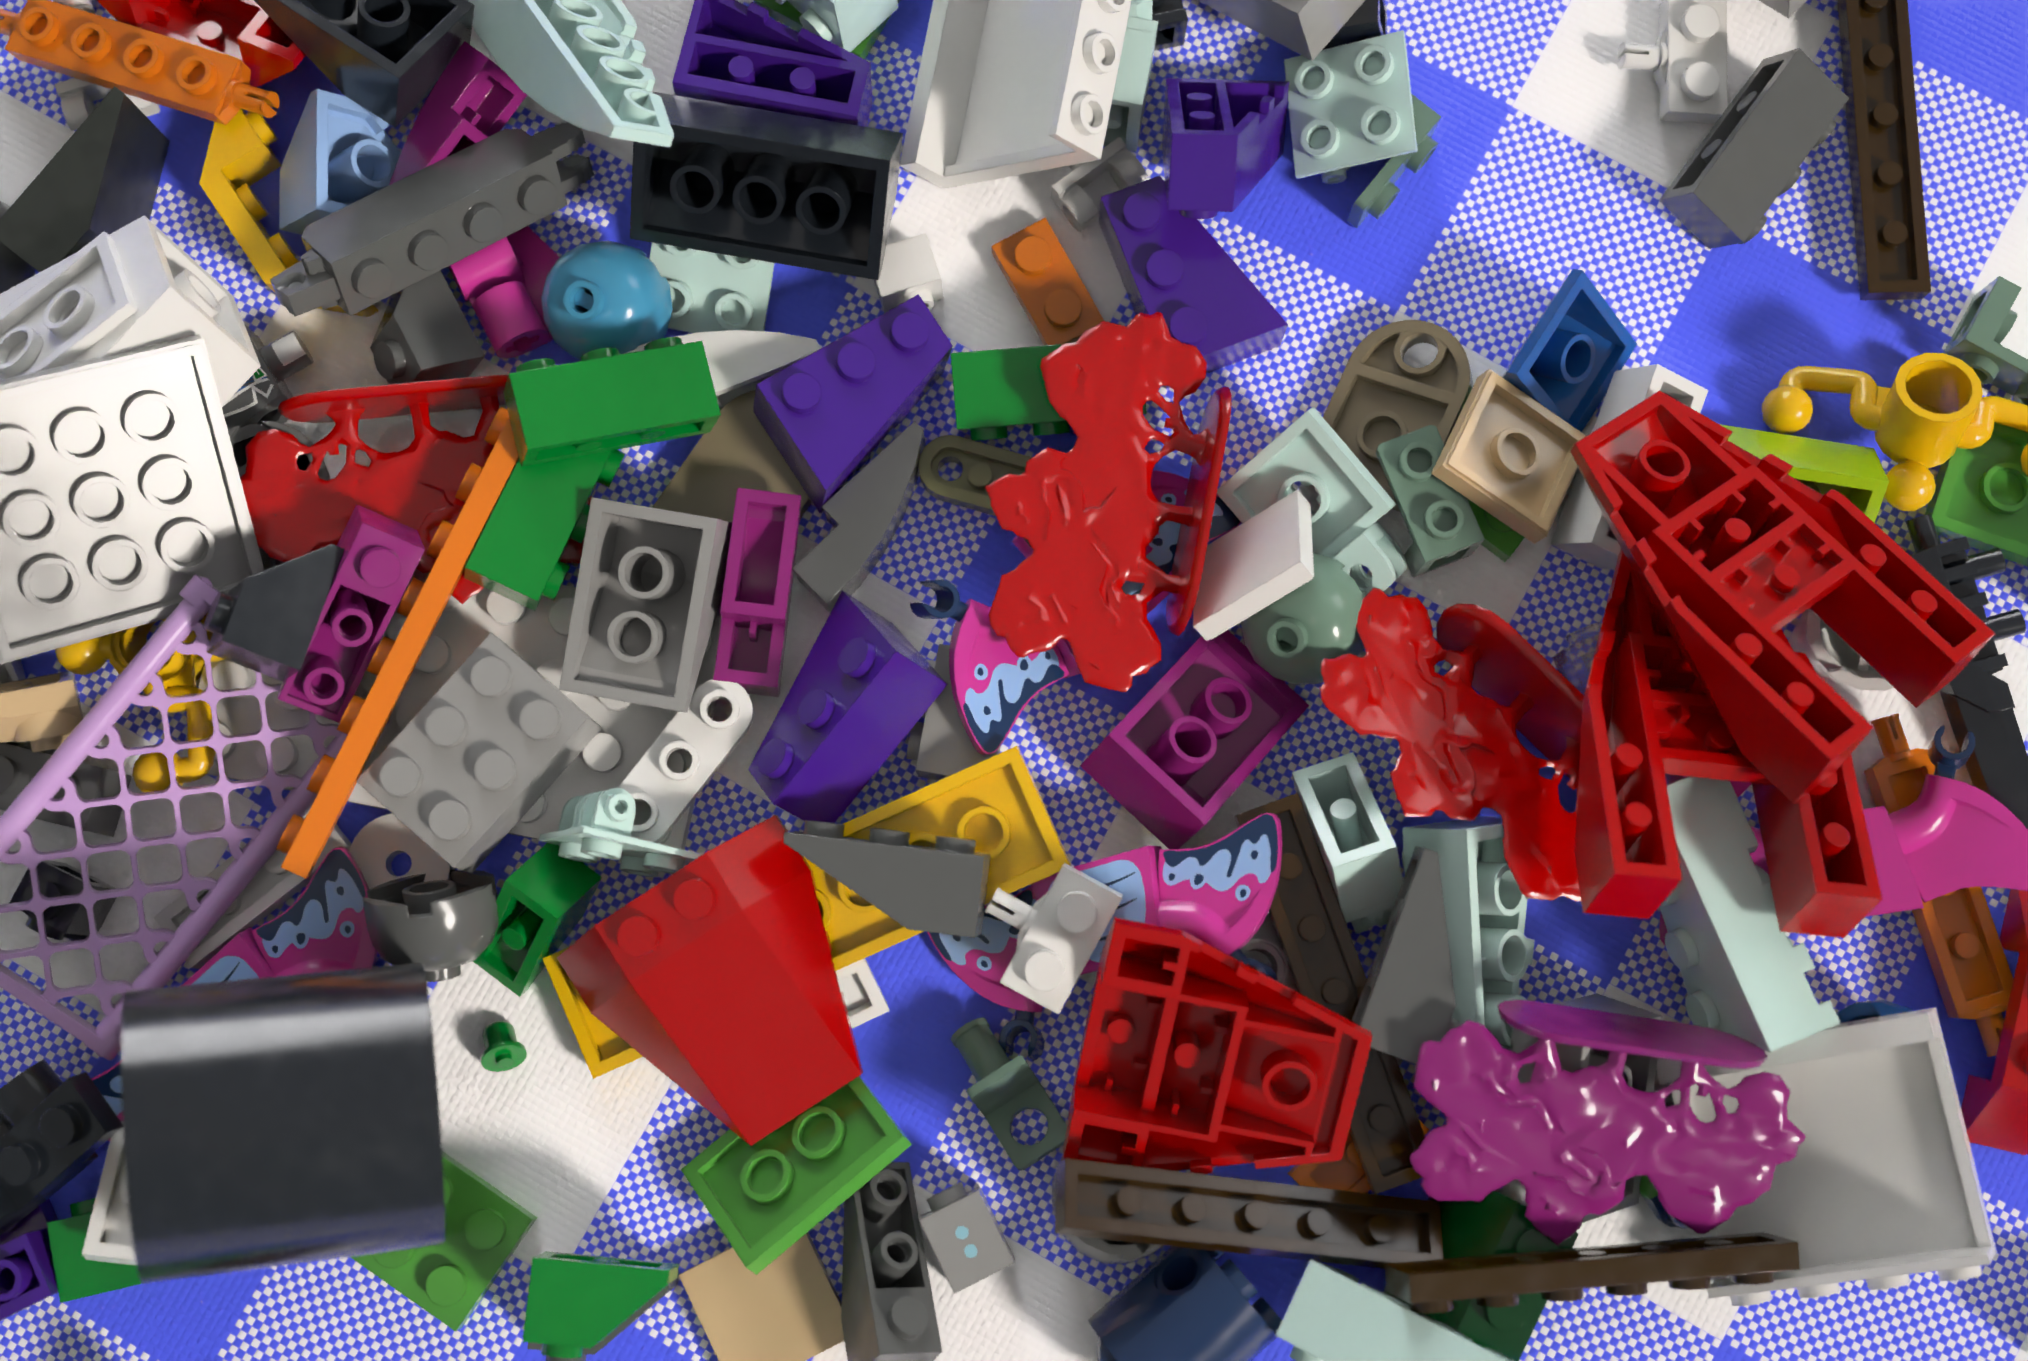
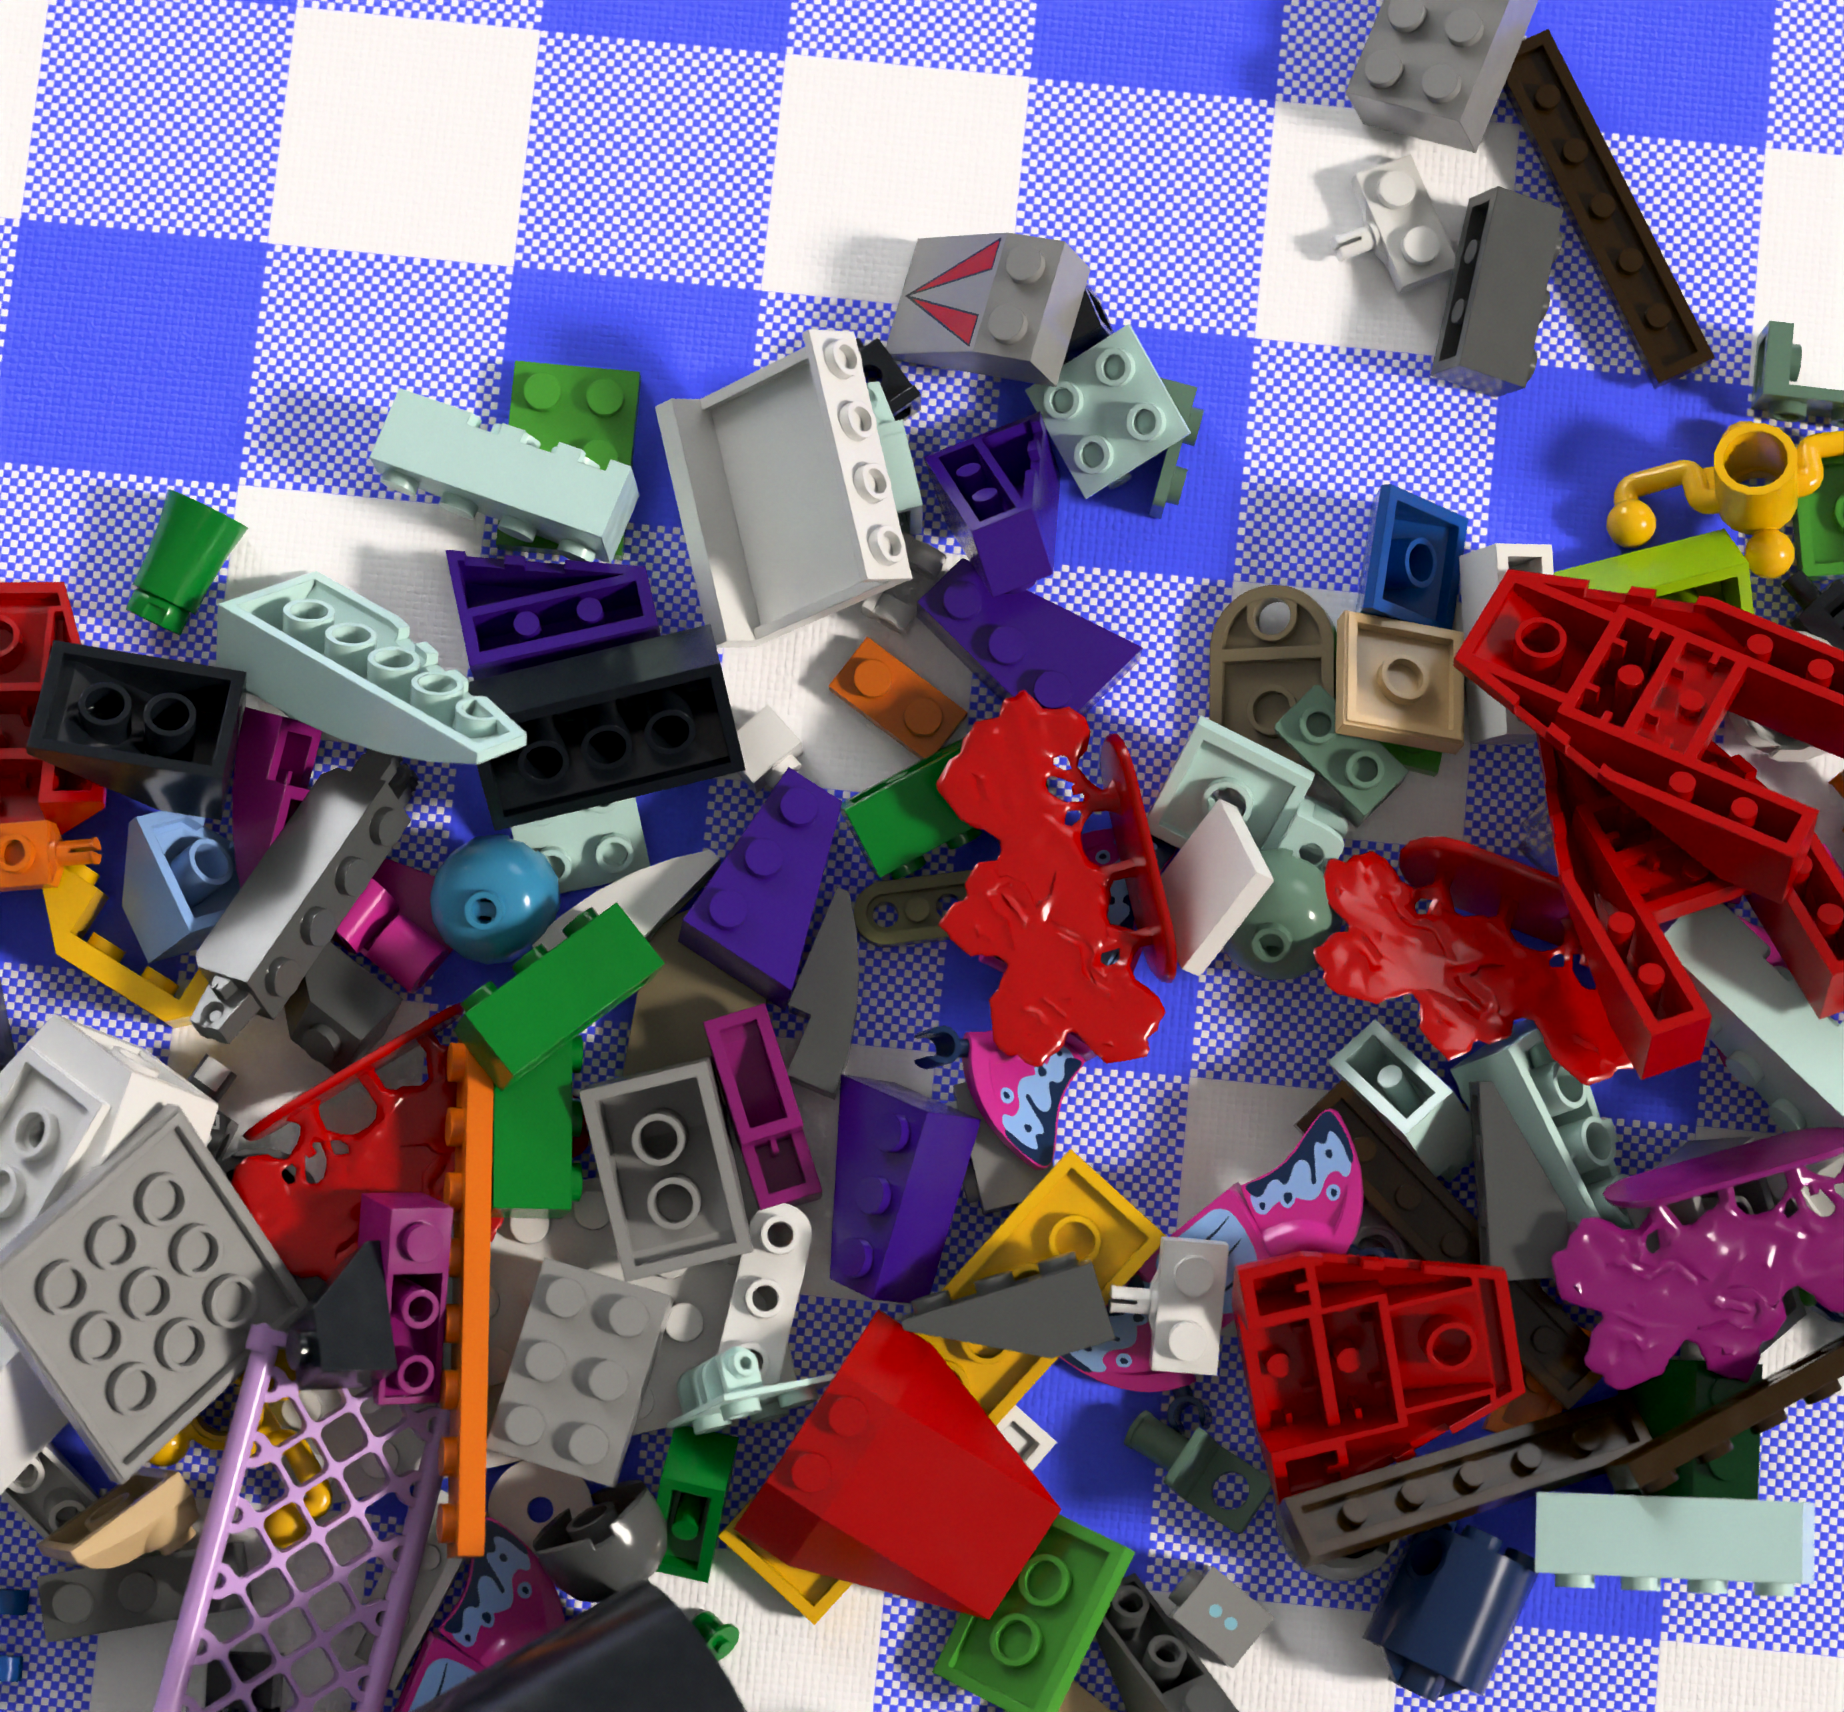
camera: 30 degrees left, 0 degrees up
magenta slope [1080,630,1310,849] -> none

